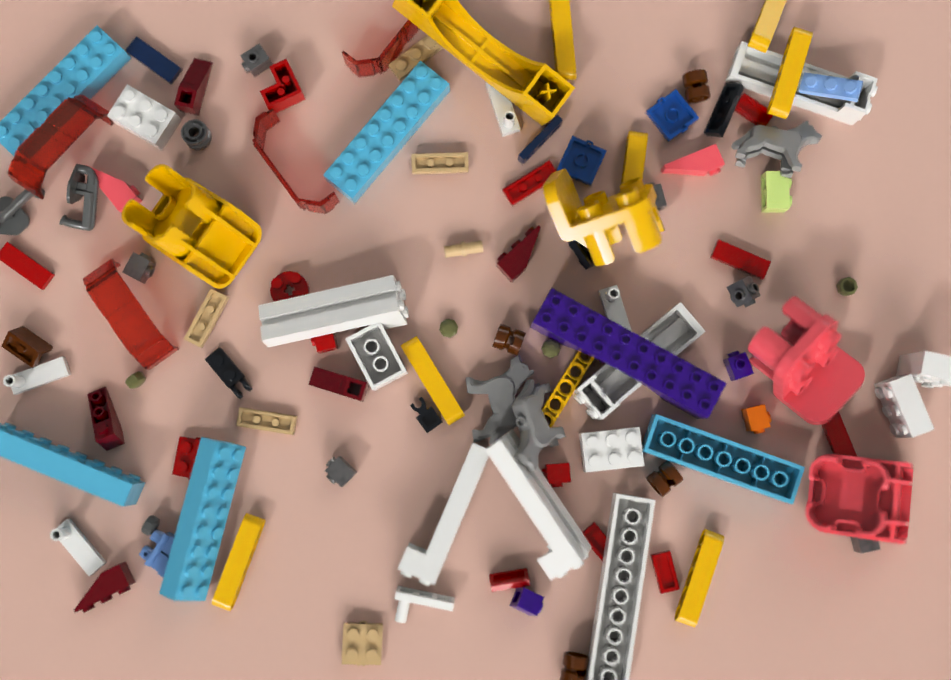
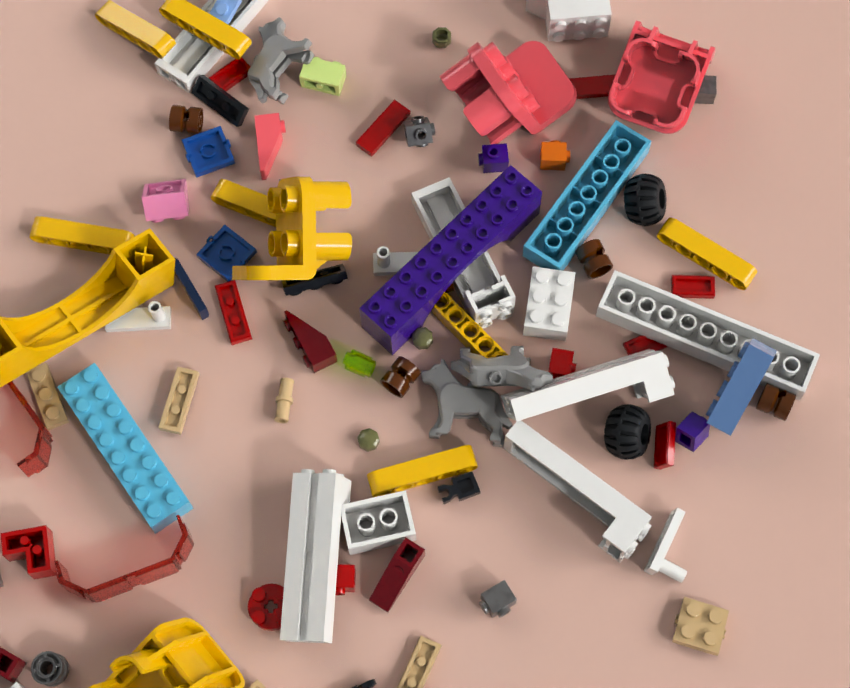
camera: 70 degrees left, 15 degrees down
none -> bright pink slope [142,179,189,223]
none -> clear neon green brick [342,349,377,378]
none -> black wheel [604,404,651,460]
none -> black wheel [624,173,667,226]
none -> medium blue brick [706,338,777,436]

